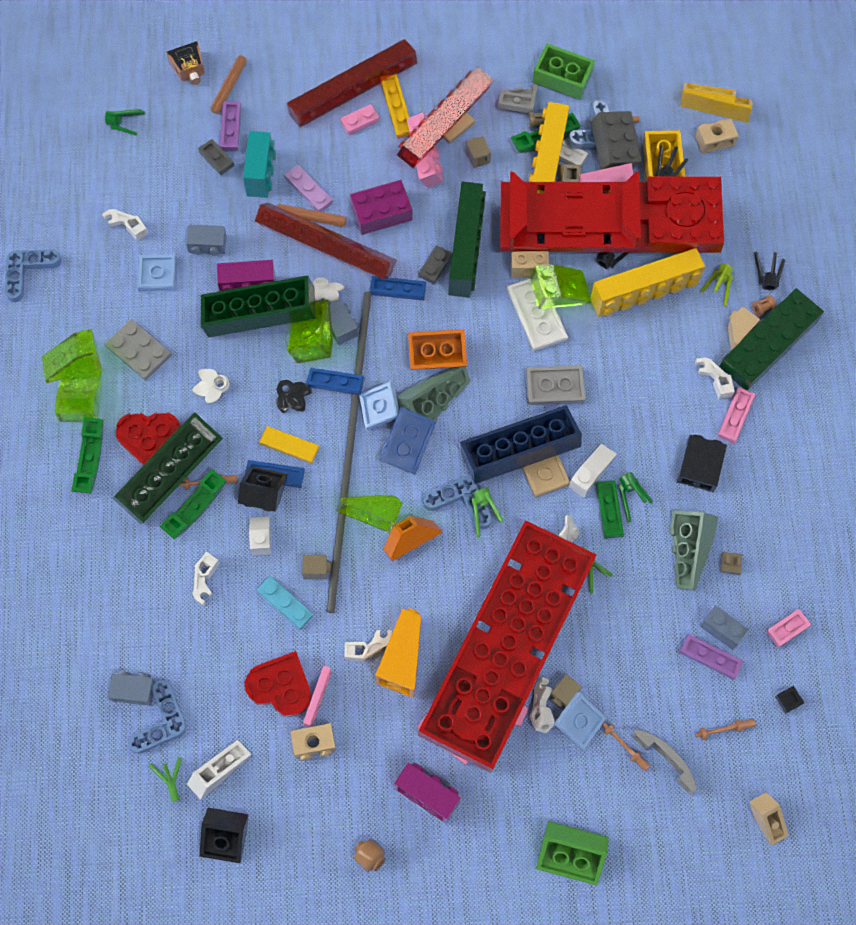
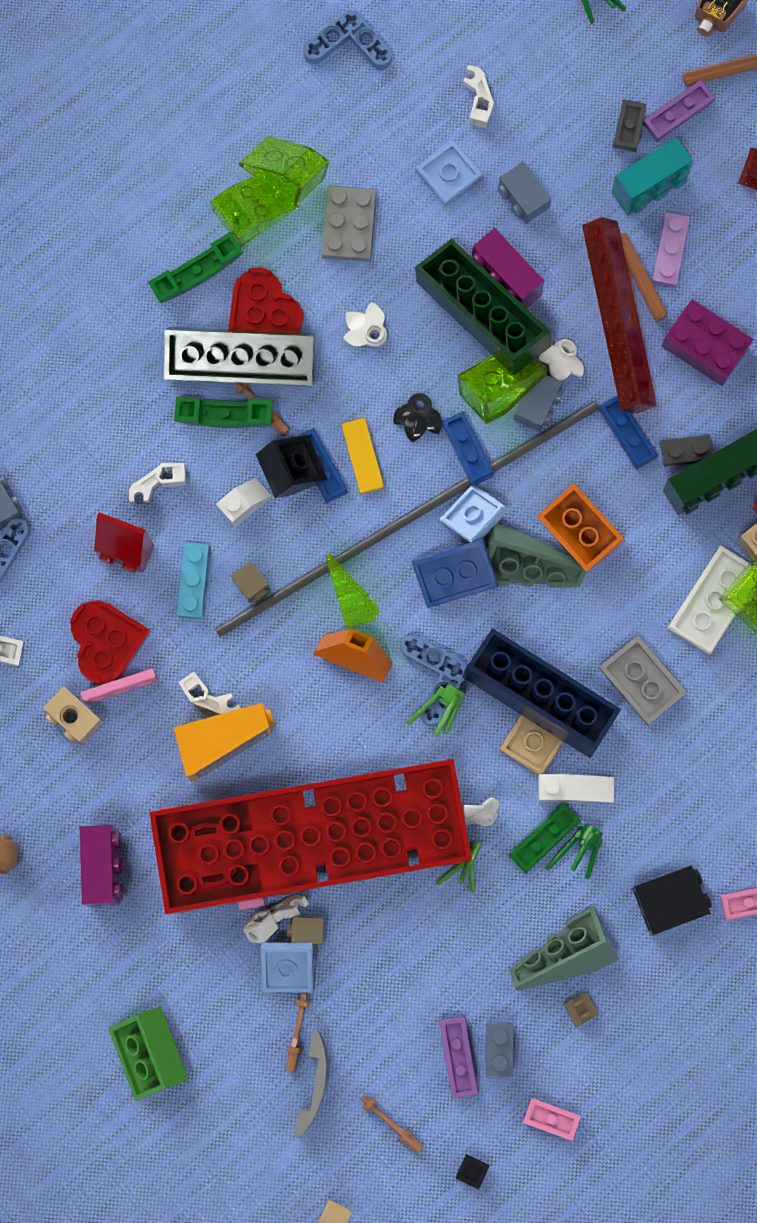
camera: 60 degrees right, 10 degrees up
none -> red slope [94,512,154,573]

